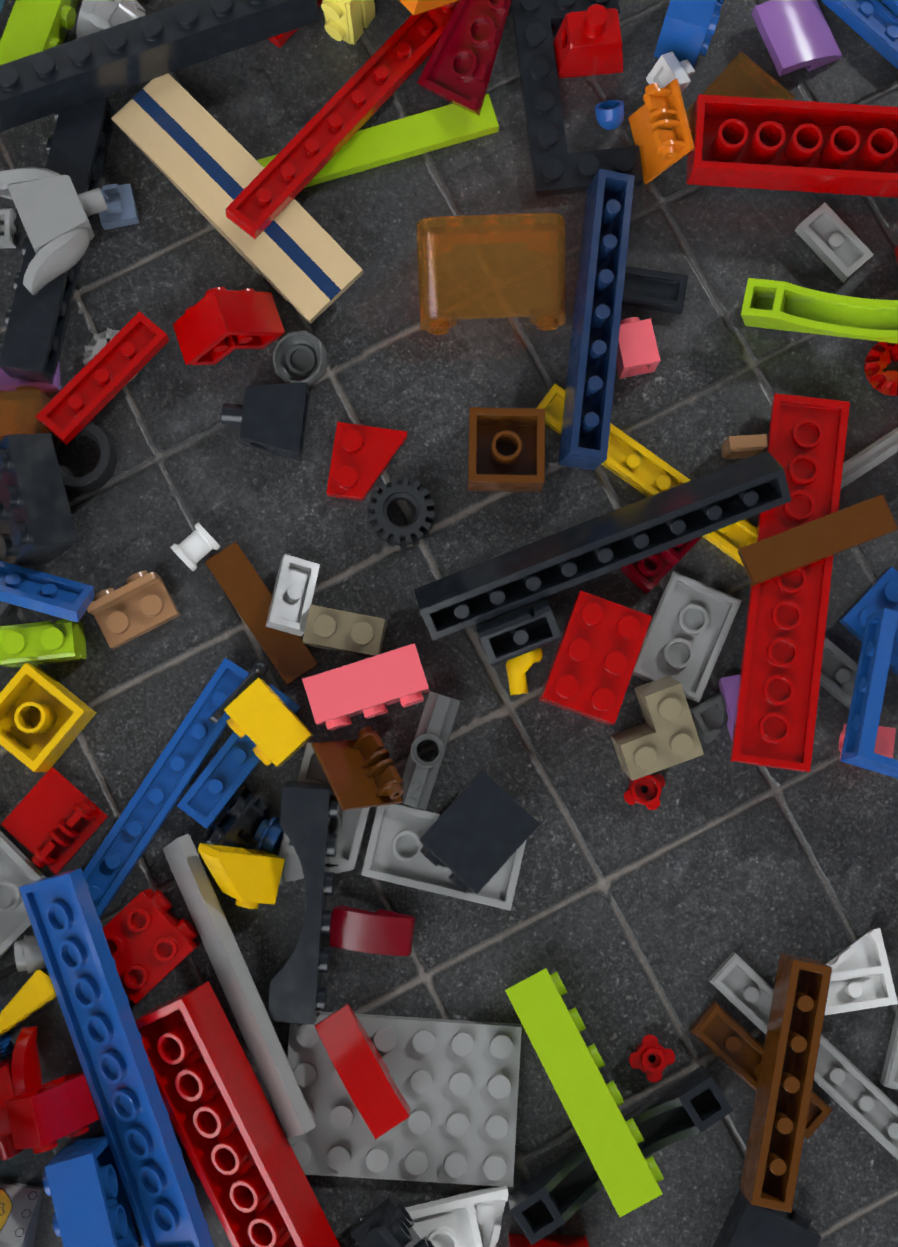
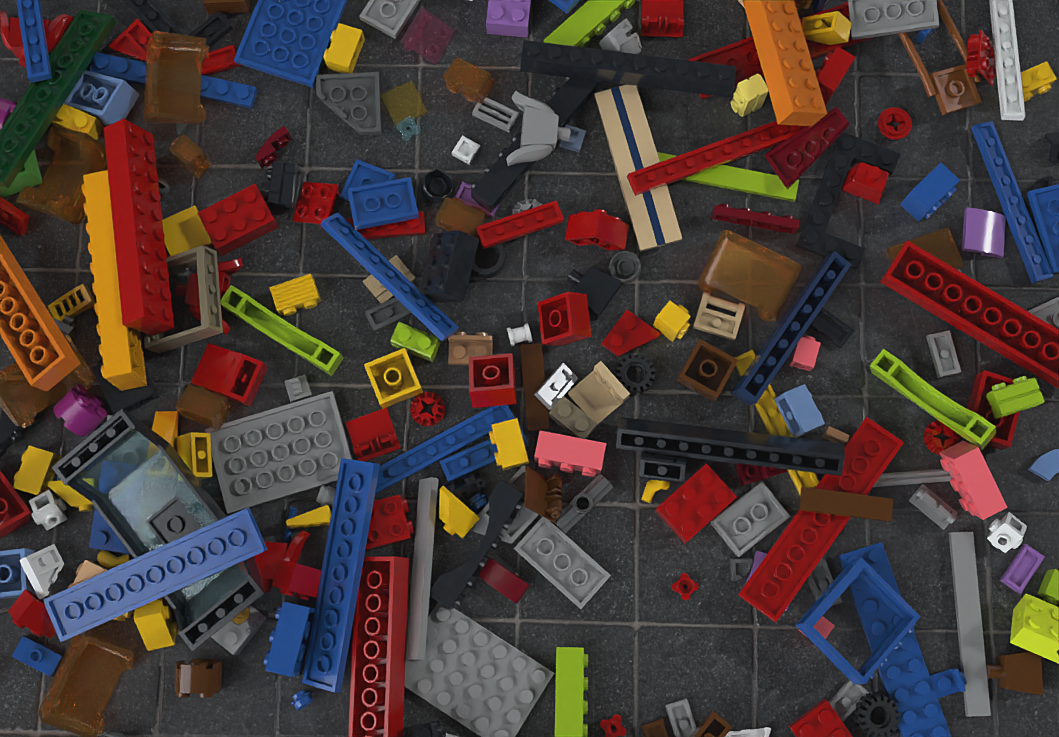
camera: 35 degrees right, 5 degrees down
black hinge [208,661,268,724] -> none
red slope [315,1003,410,1140] -> none
black brick [419,770,540,894] -> none
blue hinge [595,99,625,130] -> none
dark tan brick [610,676,704,781] -> none
orange hinge [628,79,695,184] -> none
white tile [646,51,695,94] -> none
none -> red gear [410,391,445,427]
none -> red brick [469,353,517,408]
none -> red brick [537,292,591,347]
none -> tan bracket [568,361,630,425]
none -> yellow brick [653,300,691,342]
none -> tan plate [693,292,745,341]
none -> dark red plate [711,204,800,235]
none -> medium blue brick [774,384,825,438]

